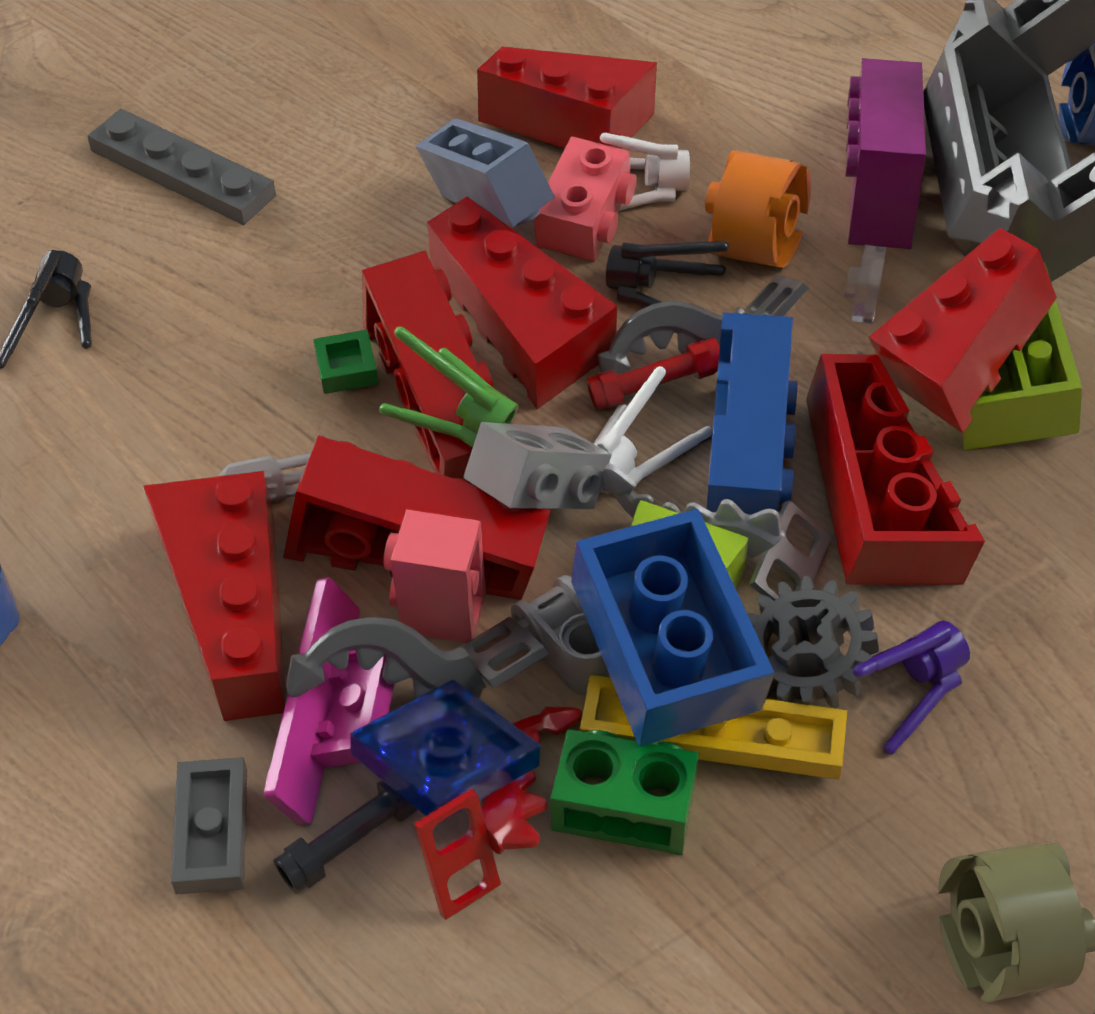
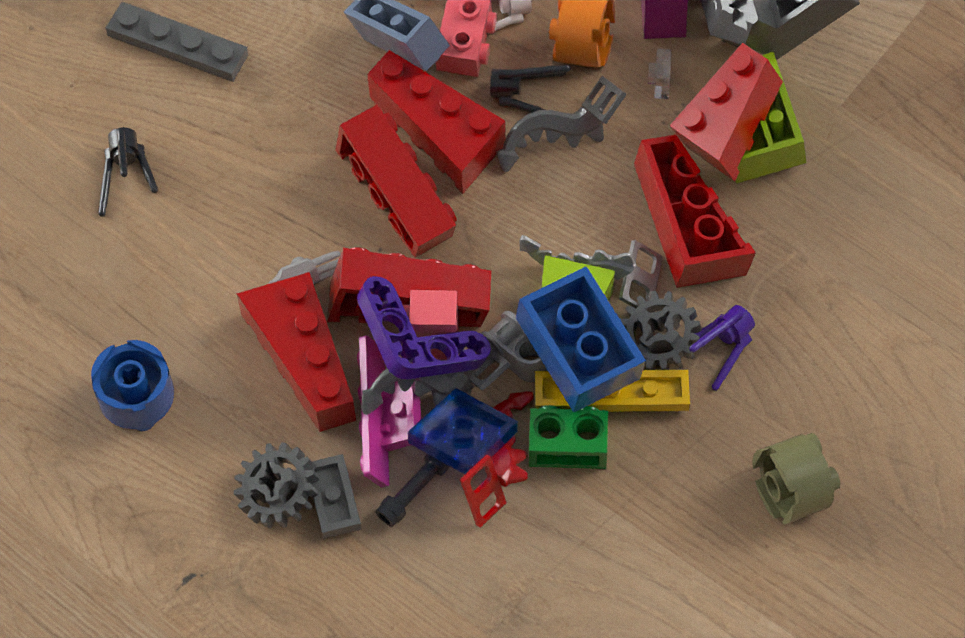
camera: 10 degrees left, 10 degrees up
green plate [313,329,379,394] -> none
bright green plant [379,326,518,447] -> none
light grey brick [463,422,612,509] -> none
red bar [586,338,720,411] -> none
white plant [594,366,713,494] -> none
blue wedge [707,312,798,515] -> none
none -> dark grey gear [234,442,320,529]
none -> dark purple beam [357,276,491,379]

